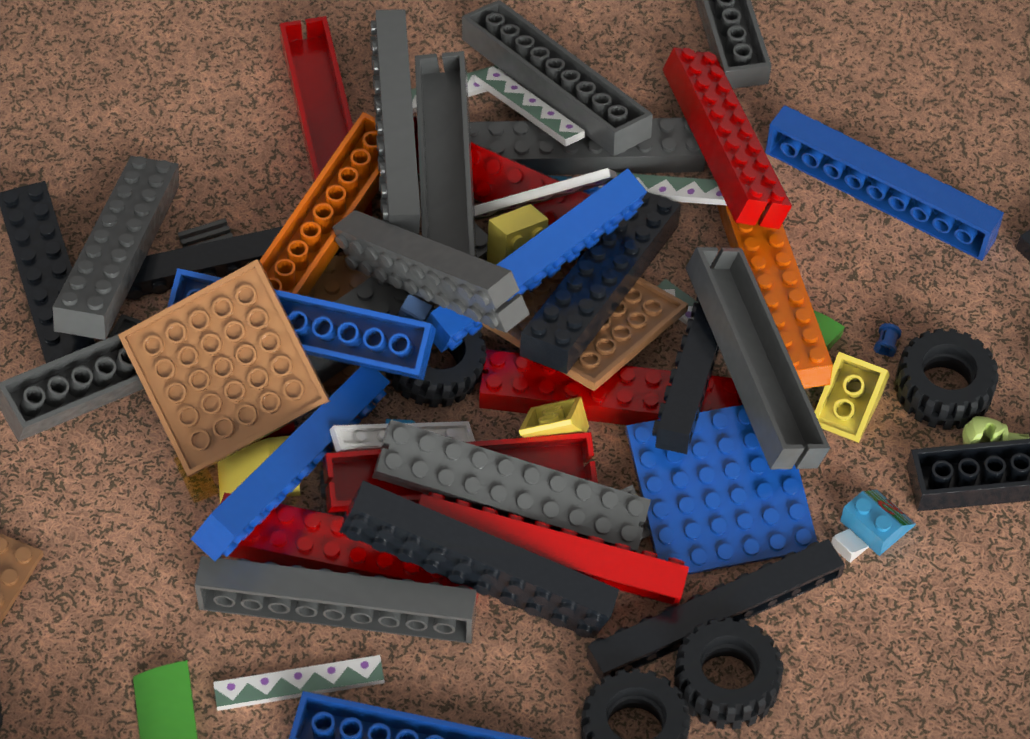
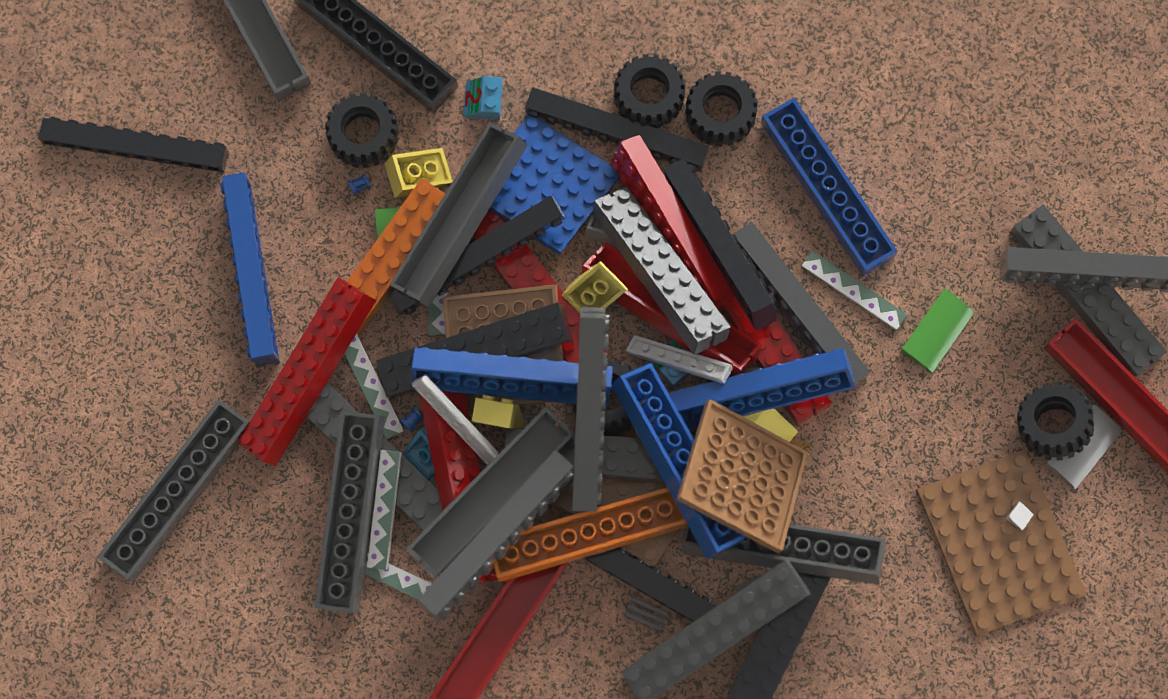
camera: 130 degrees left, 20 degrees up
medium blue slope [398,295,432,322] -> none
white slope [831,529,869,563] -> none
yellowish green piece [962,416,1030,445] -> none

